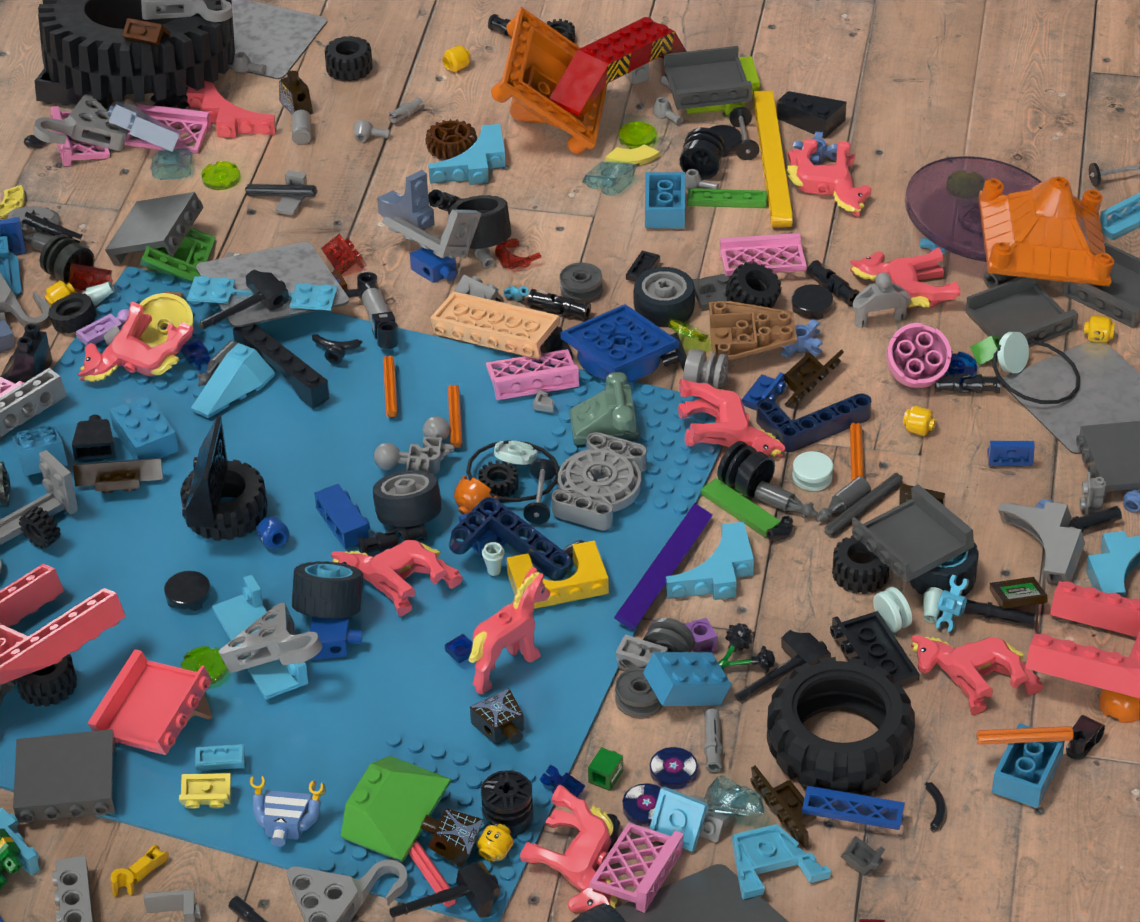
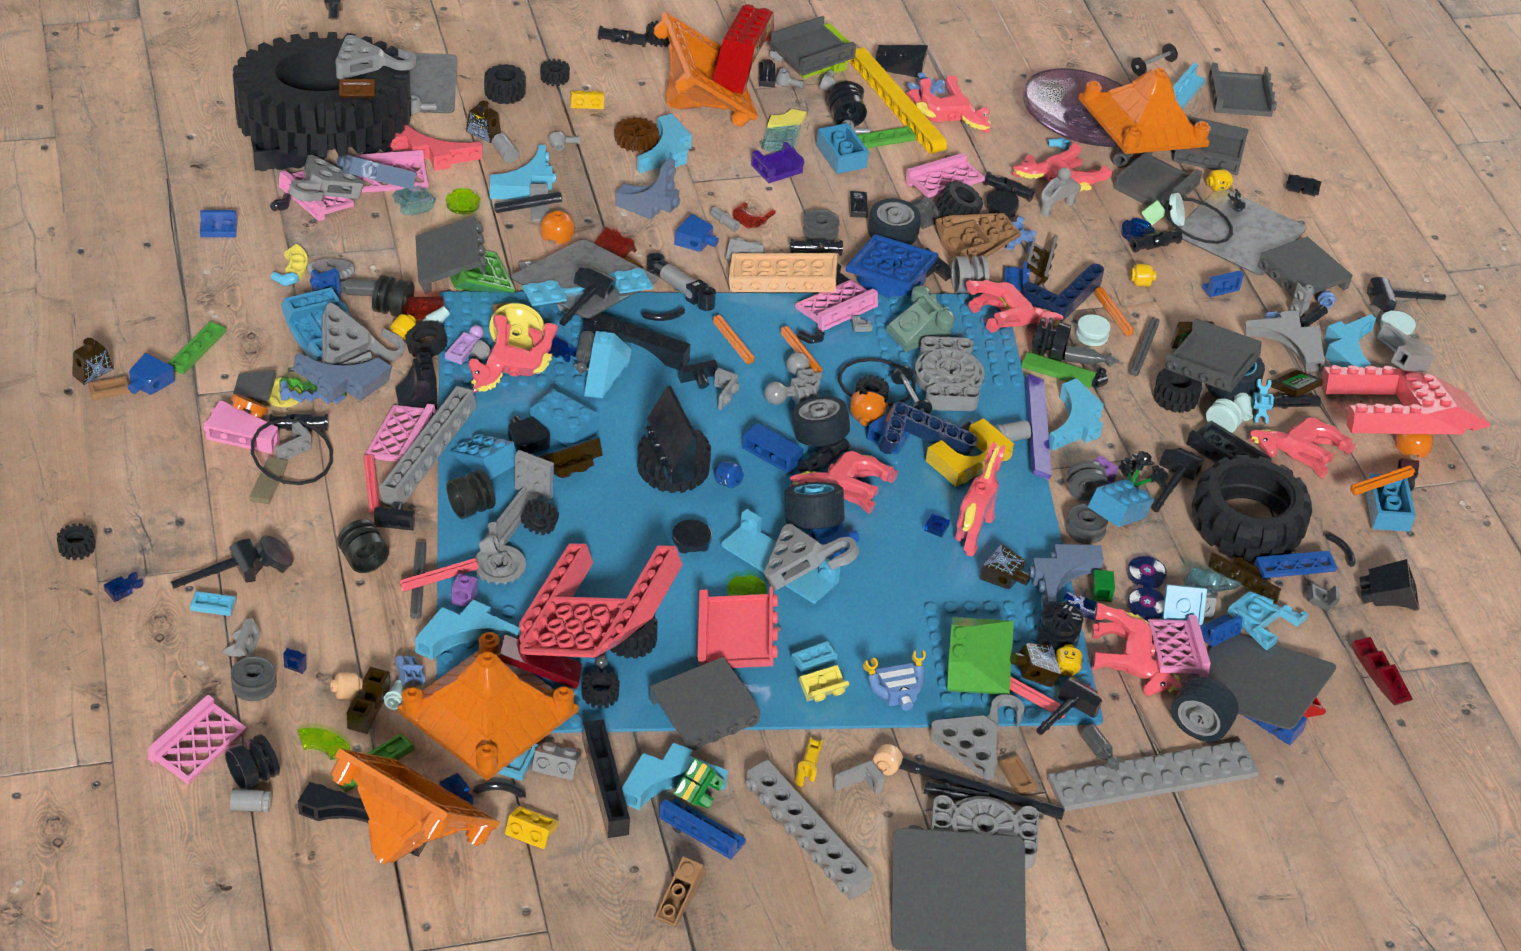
camera: 30 degrees left, 0 degrees up
black pin [22,211,83,243] -> none
black bush [324,343,346,364] -> none
light grey bracket [382,210,482,258] -> none
light grey pin [388,98,424,123] -> none
black piece [428,189,464,212] -> none
yellow head [442,45,471,72] -> none
black tyre [448,195,511,249] -> none
light aqua cone [482,542,505,576] -> none
light aqua tile [494,440,538,465] -> none
medium azure arm [504,286,529,302] -> none
light grey brick [615,634,668,671] -> none
clear neon green tile [618,121,657,149] -> none
clear neon green tile [668,319,709,342] -> none
light grey pin [704,709,723,773] -> none
black axle [729,107,759,160] -> none
dark grey wheel [816,476,871,522] -> none
bright pink cylinder [886,323,952,388] -> none
none -> medium azure arch [490,145,556,200]
none -> black tyre [540,59,570,86]
none -> orange cylinder [540,211,575,244]
none -> yellow bracket [571,91,604,109]
none -> black tile [678,360,718,389]
none -> light grey bracket [714,368,740,410]
none -> dark purple panel [751,142,804,184]
none -> black tile [759,59,776,87]
none -> black arm [797,330,825,344]
none -> light grey bar [819,70,836,91]
none -> light nougat head [872,744,903,776]
none -> light grey piece [995,420,1031,441]
none -> sand blue arch [1028,544,1104,607]
none -> blue bracket [1200,614,1243,647]
none -> black arm [1228,189,1246,212]
none -> black hips [1359,559,1420,611]

